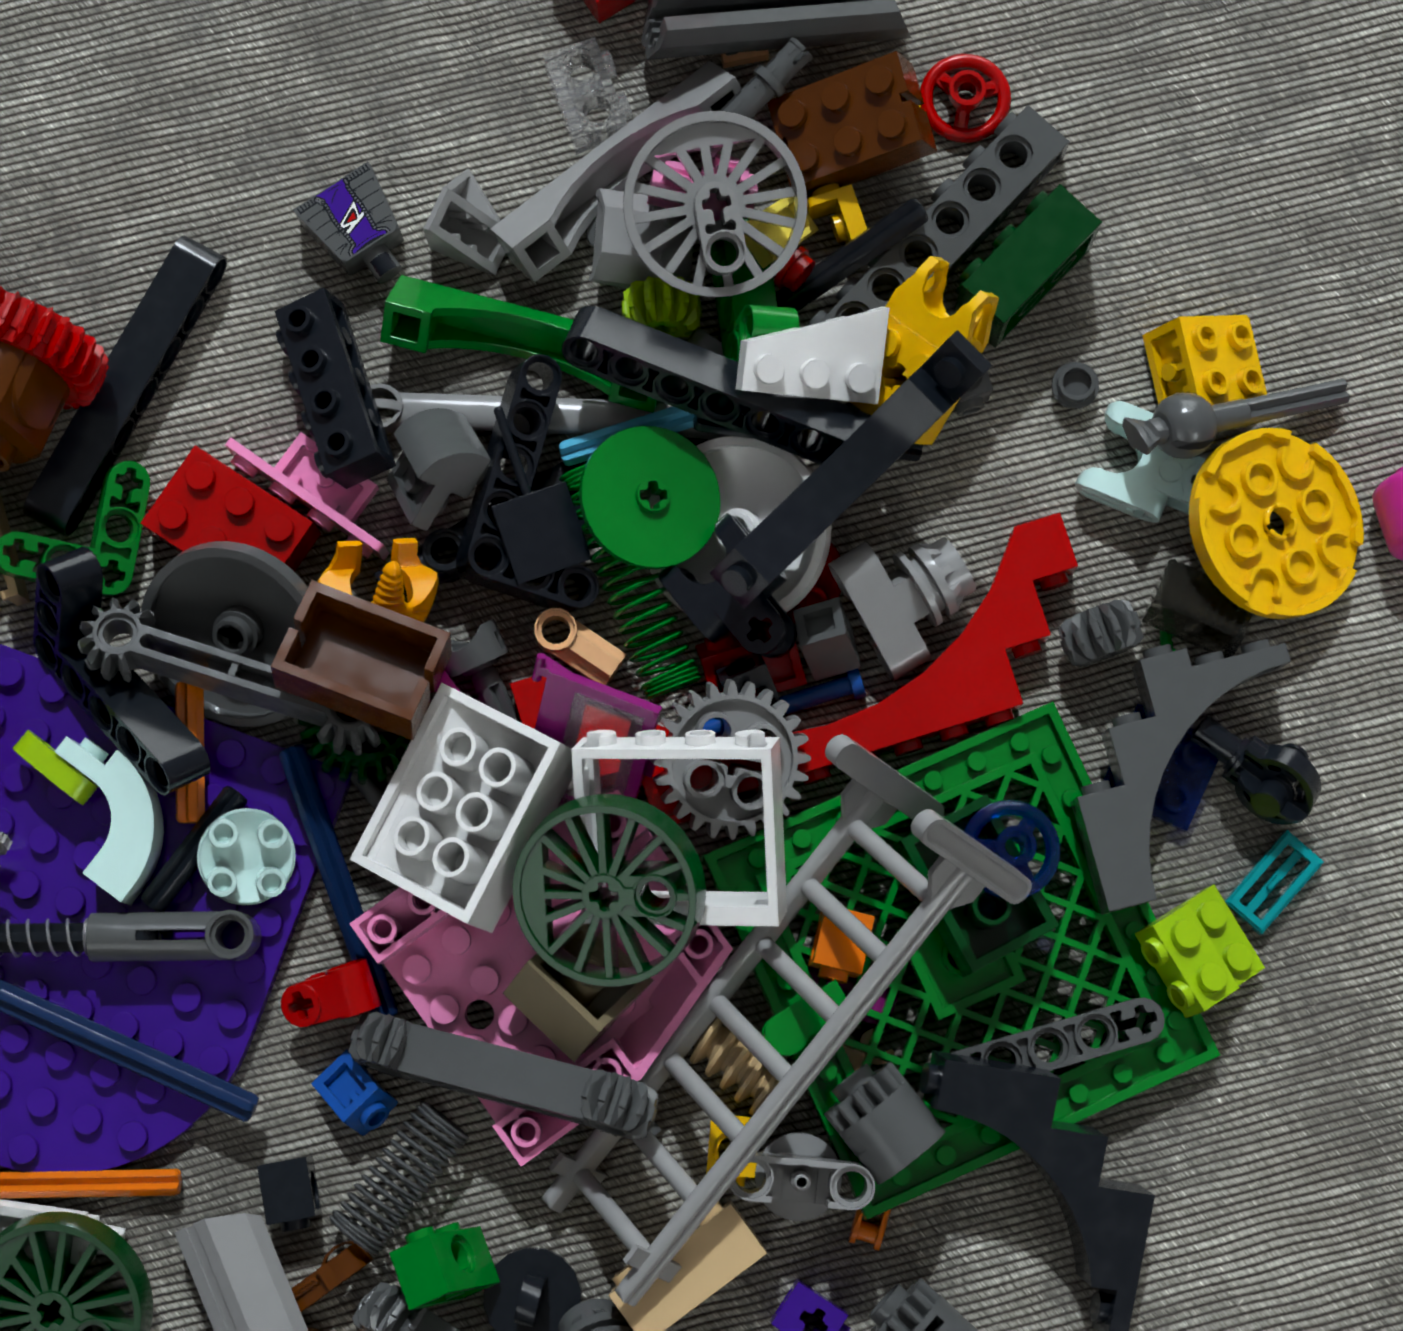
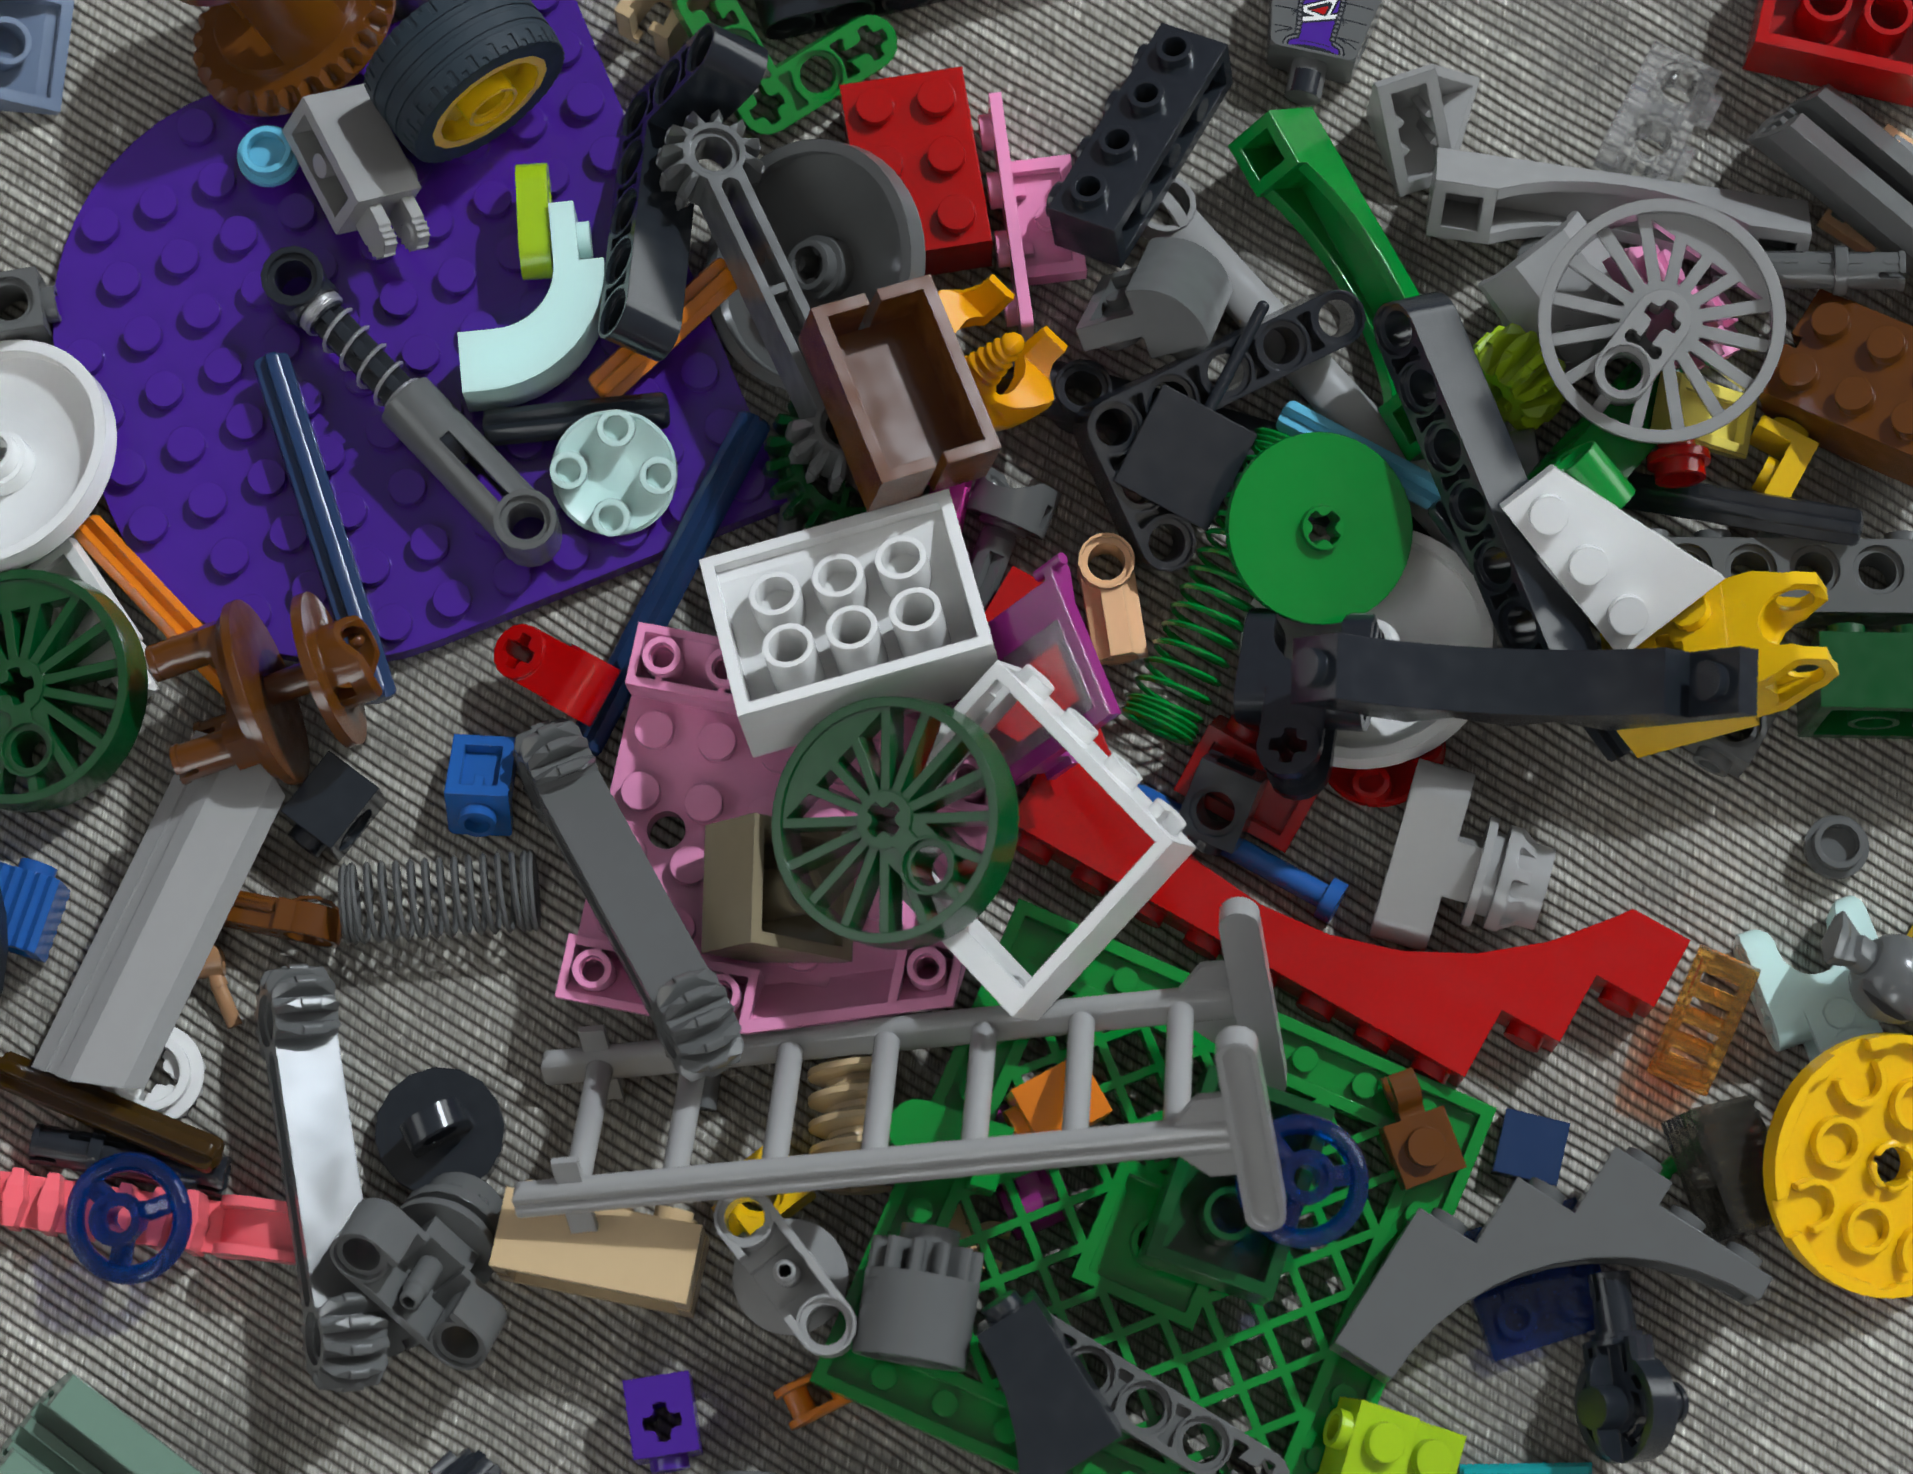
camera: 45 degrees right, 5 degrees down
green brick [389,1222,500,1311] -> none
light grey gear [650,679,811,840] -> none
dark grey brick [793,597,861,681] -> none
dark grey gear [1058,599,1144,667] -> none
none -> reddish brown piece [145,591,382,786]
none -> reddish brown plate [1378,1067,1467,1191]
none -> dark blue tile [1490,1108,1571,1188]
none -> clear orange slope [1647,944,1761,1096]

